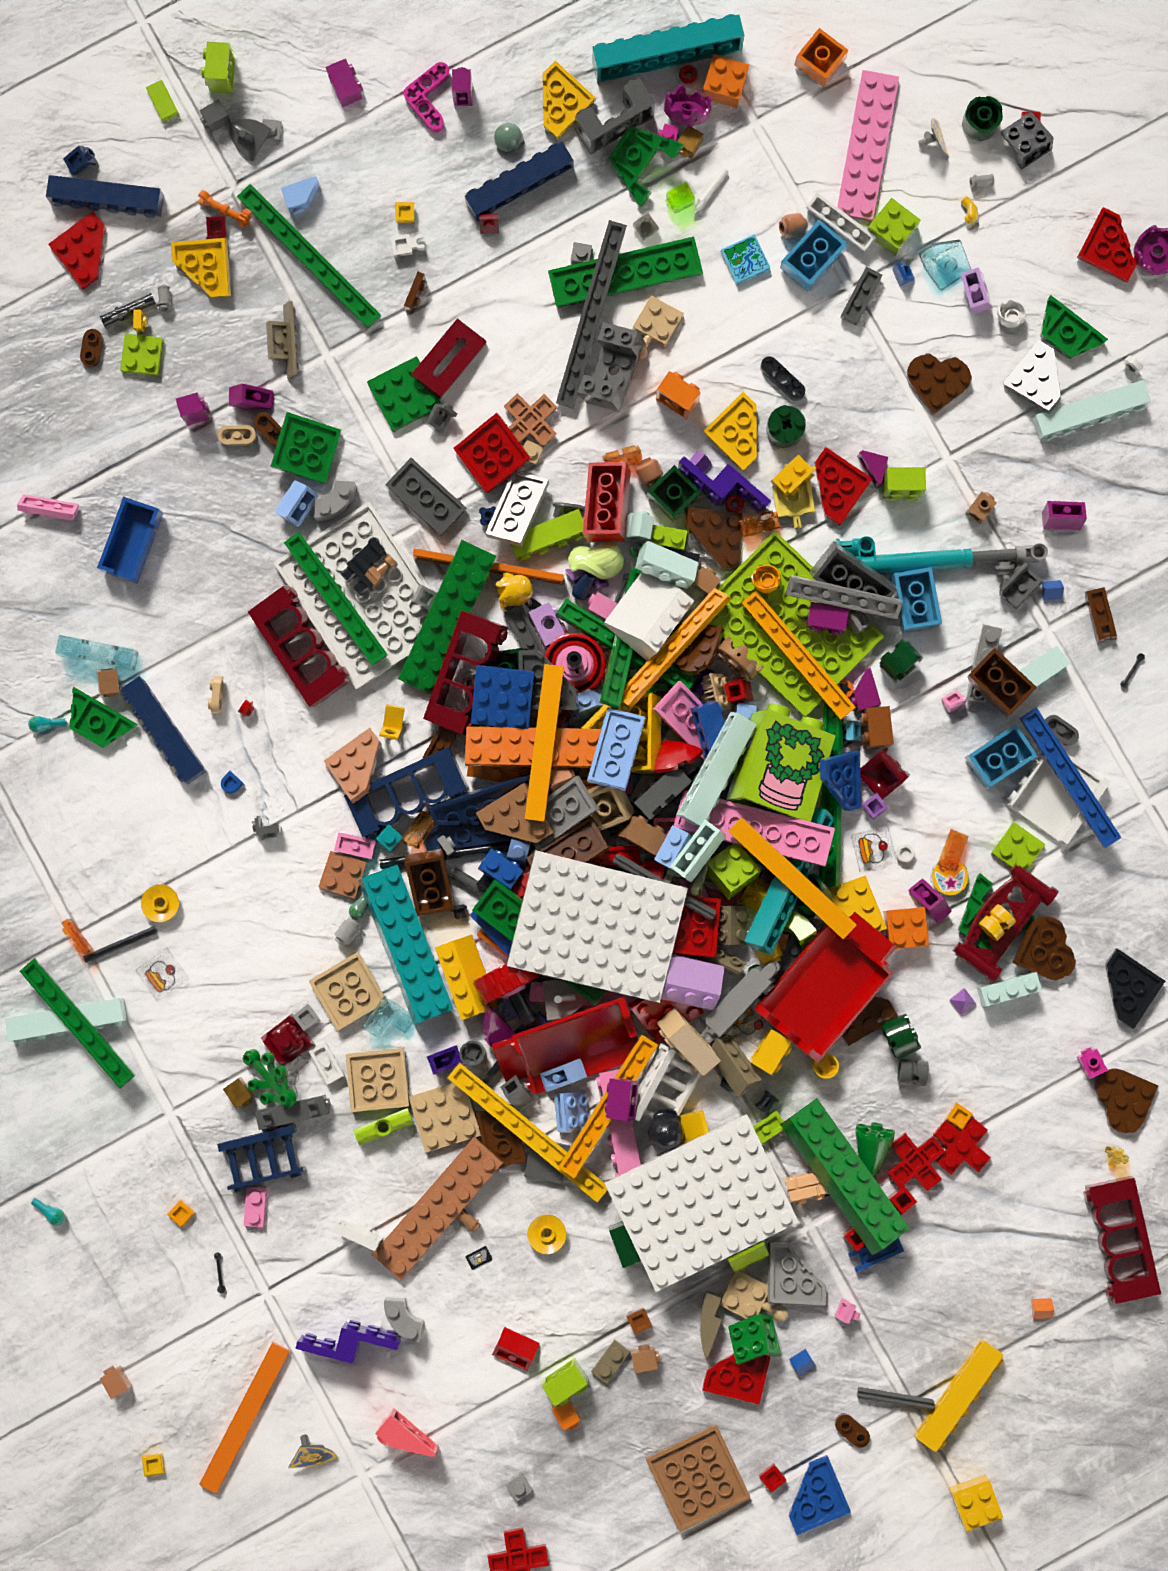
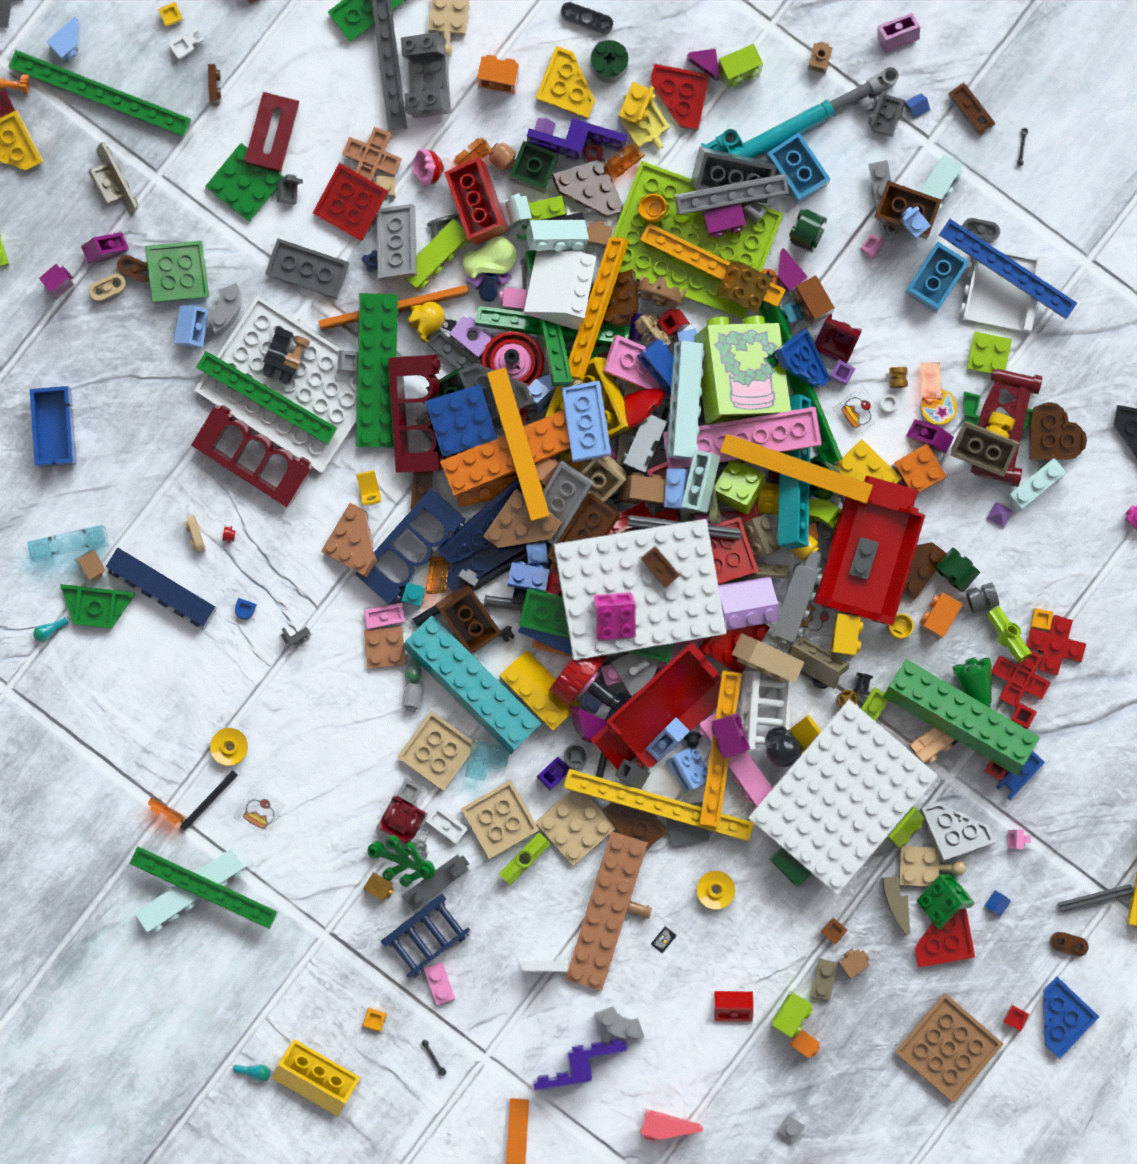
camera: 25 degrees left, 0 degrees up
none -> yellow slope [271,1039,361,1116]
none -> bright pink hair [411,149,445,186]
none -> dark pink bracket [593,592,636,640]
none -> reddish brown plate [640,546,680,588]
none -> black piece [684,731,701,748]
none -> pearl gold bracket [716,261,771,312]
none -> pearl gold wheel [837,690,857,708]
none -> dark grey plate [849,537,879,580]
none -> pearl gold wheel [889,367,908,388]
none -> light blue bracket [901,206,931,239]
none -> orange brick [919,592,963,640]
none -> dark tan slope [950,421,1019,477]
none -> lime piece [986,606,1032,663]

